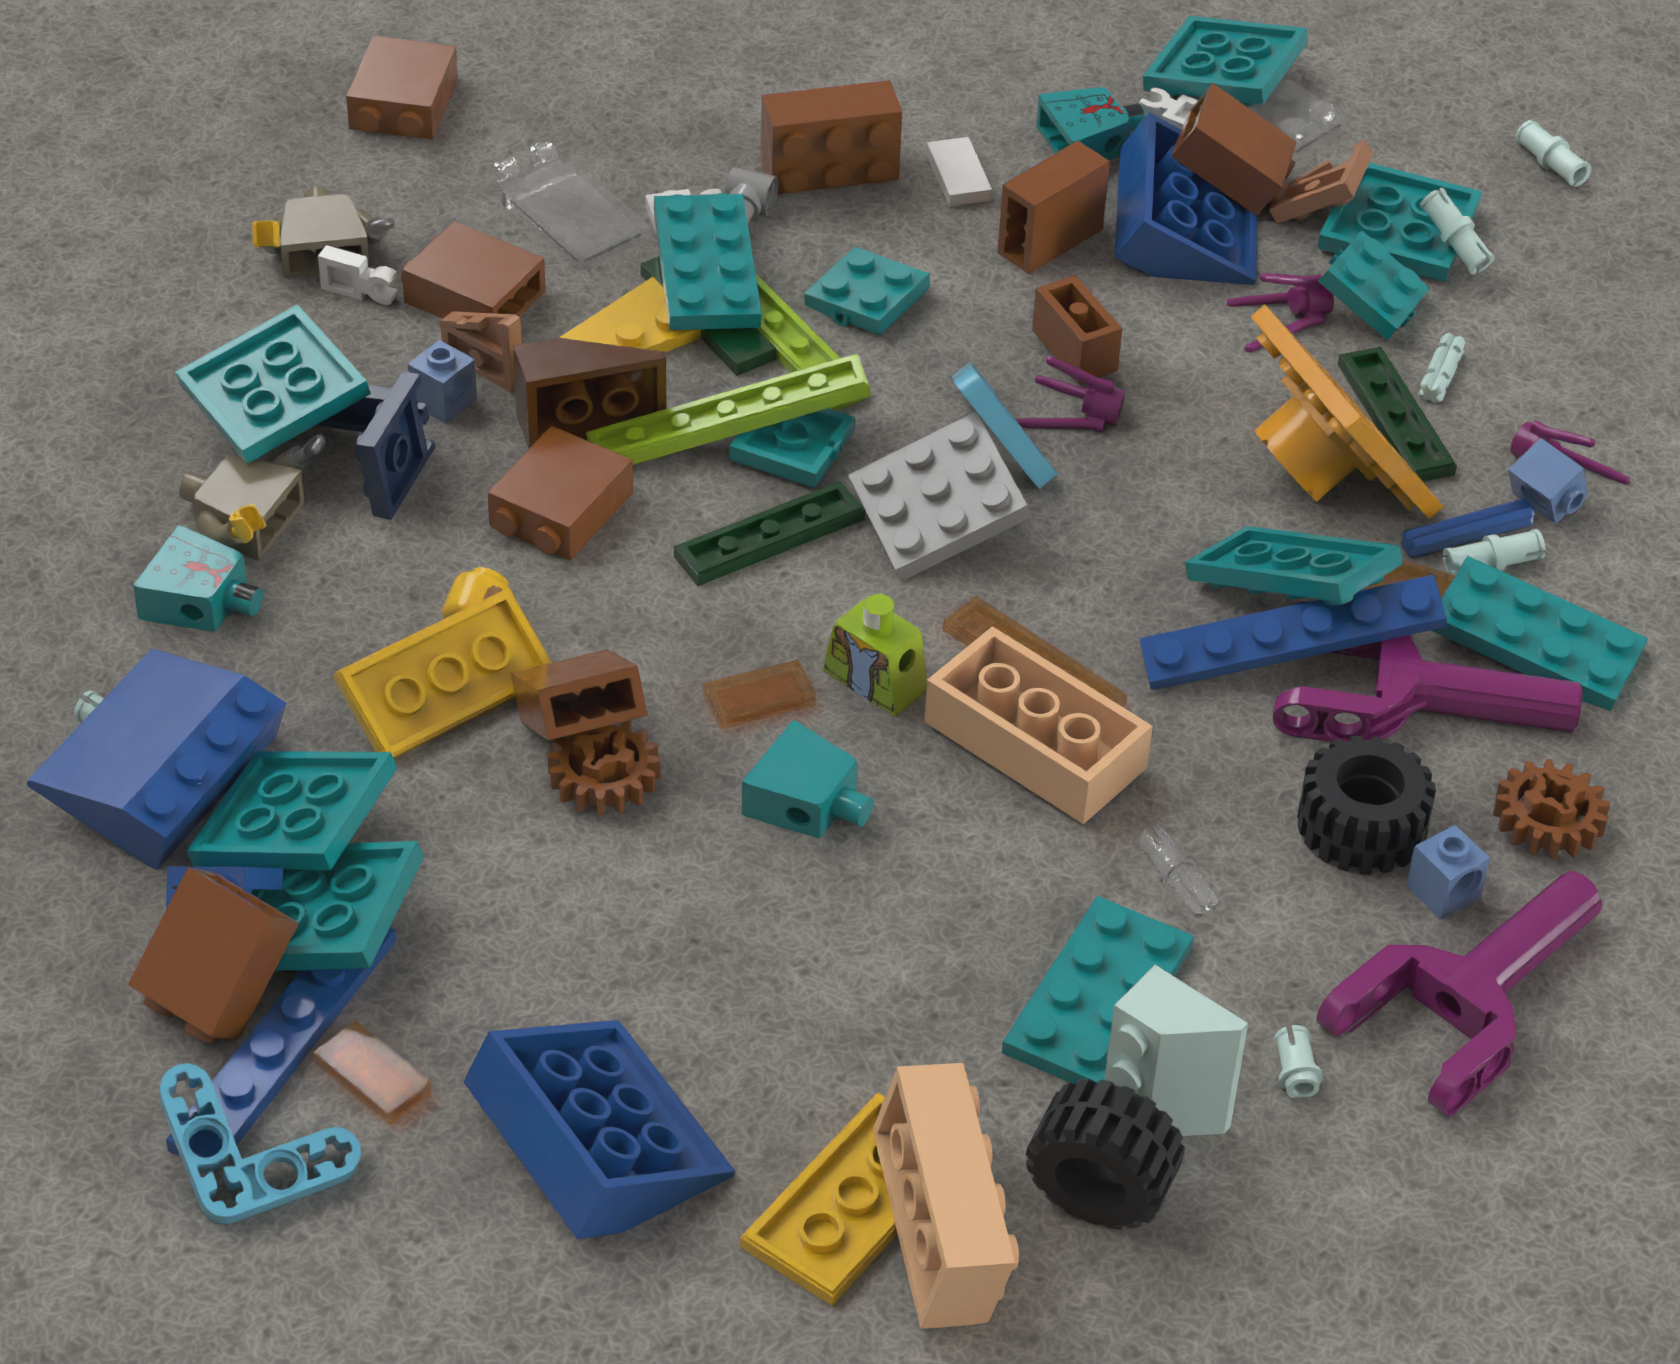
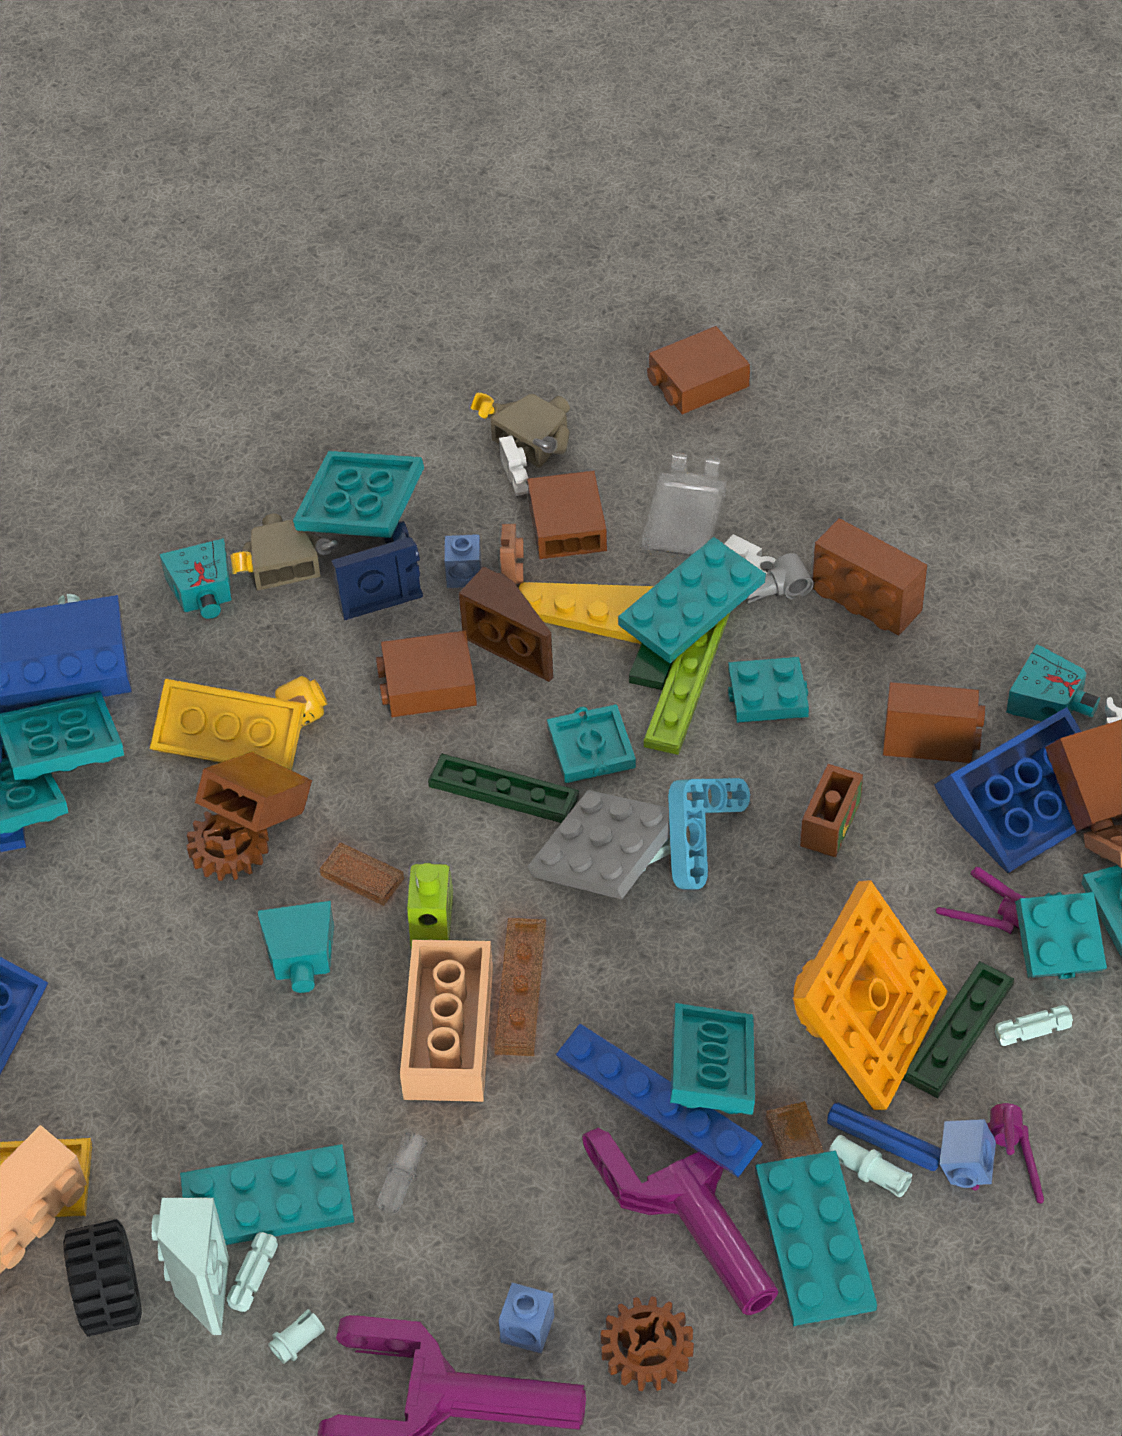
camera: 55 degrees right, 5 degrees up
lime tile [586,354,871,465] -> none
white tile [926,137,992,207] -> none
magenta plant [1014,356,1126,432] -> none
black tyre [1297,736,1436,874] -> none

